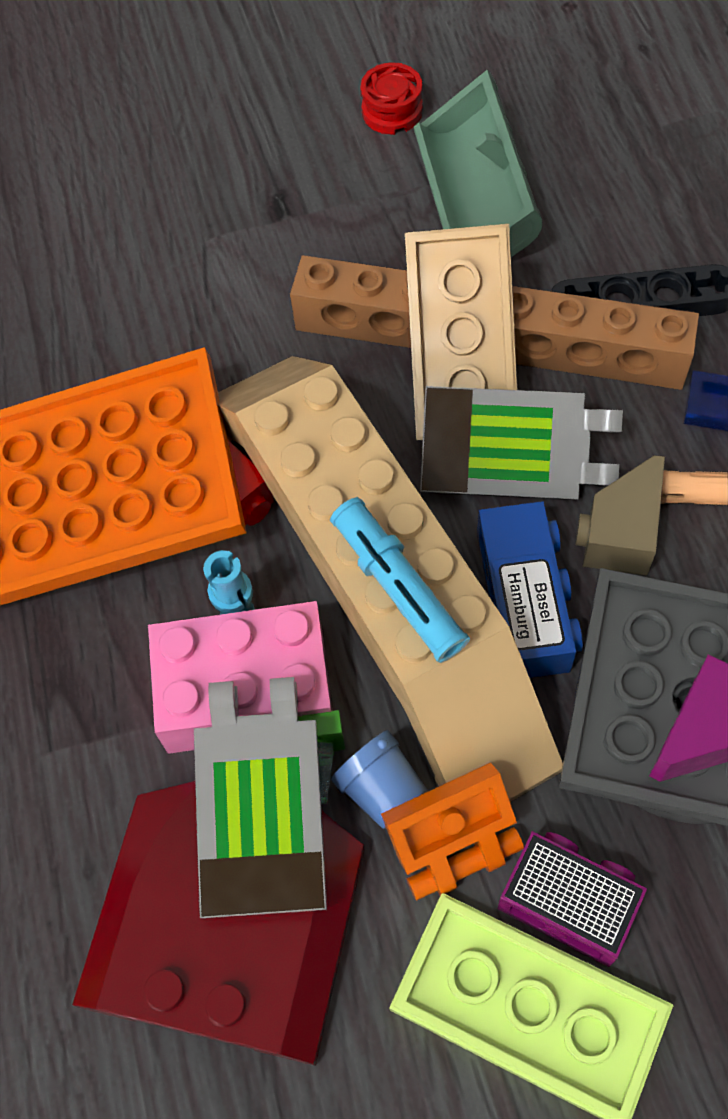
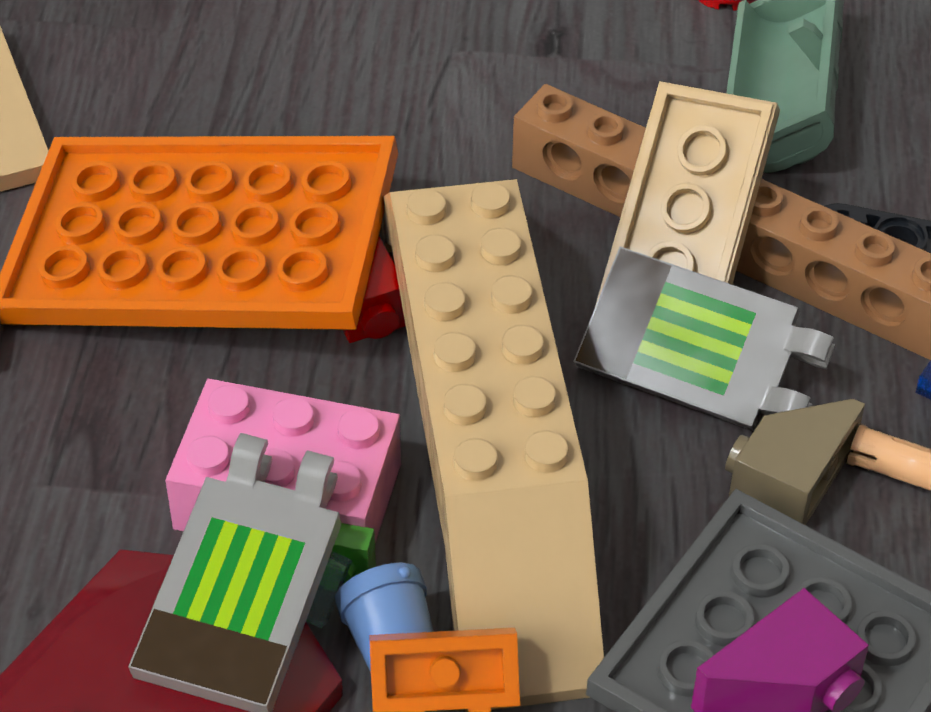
camera: 15 degrees right, 15 degrees down
medium azure pin [203,550,255,615] -> none
medium azure pin [330,497,470,663] -> none
blue brick [477,501,583,678] -> none

